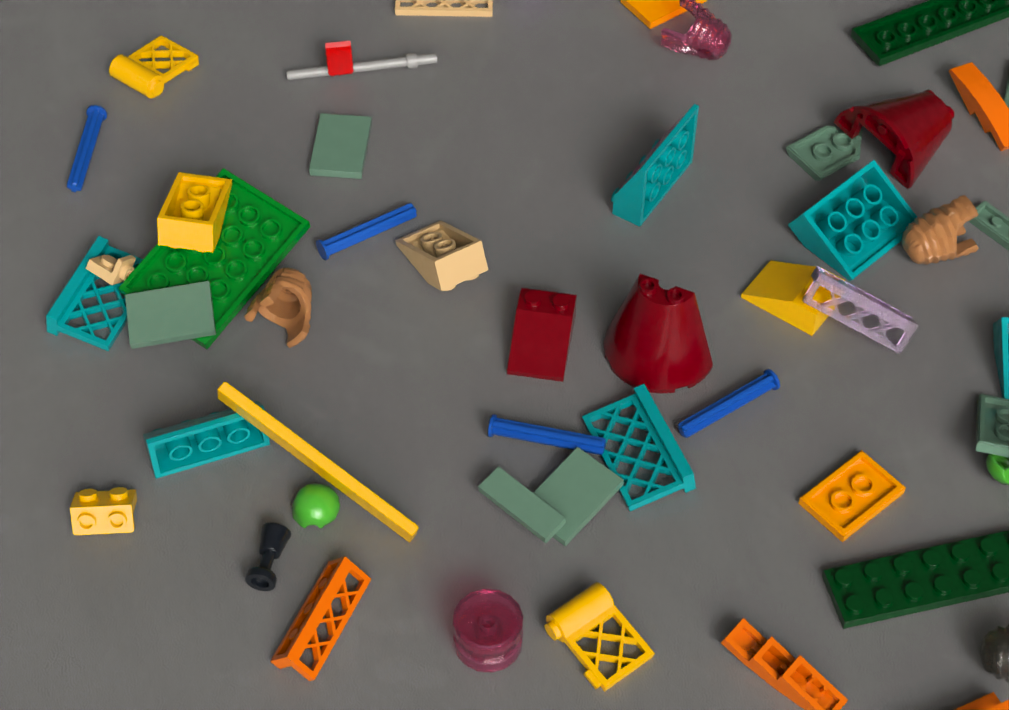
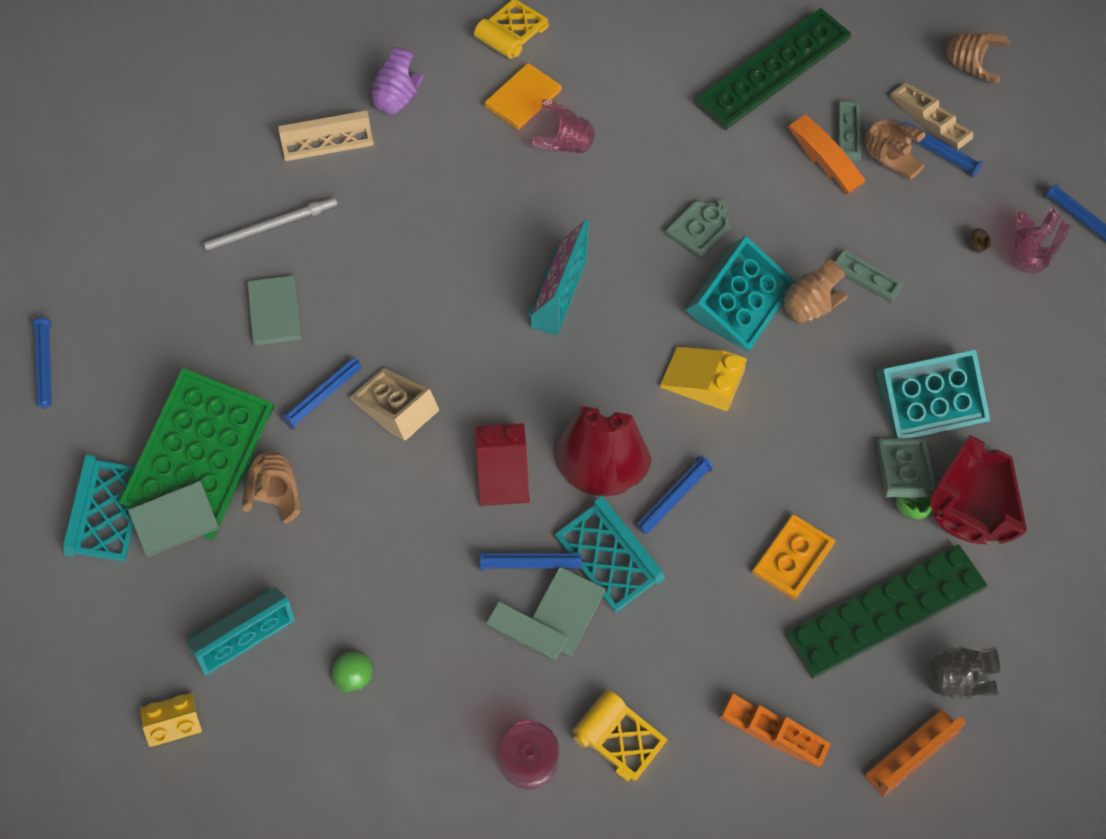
camera: 15 degrees left, 10 degrees up
tan bracket [85,255,136,285] -> none
yellow piece [109,35,199,98] -> none
yellow slope [157,172,232,253] -> none
yellow tile [217,382,419,543] -> none
black piece [245,522,291,591] -> none
orange fence [270,556,371,681] -> none
red slope [325,41,354,76] -> none
fence [802,266,918,354] -> none
dark red cone [834,90,955,189] -> none

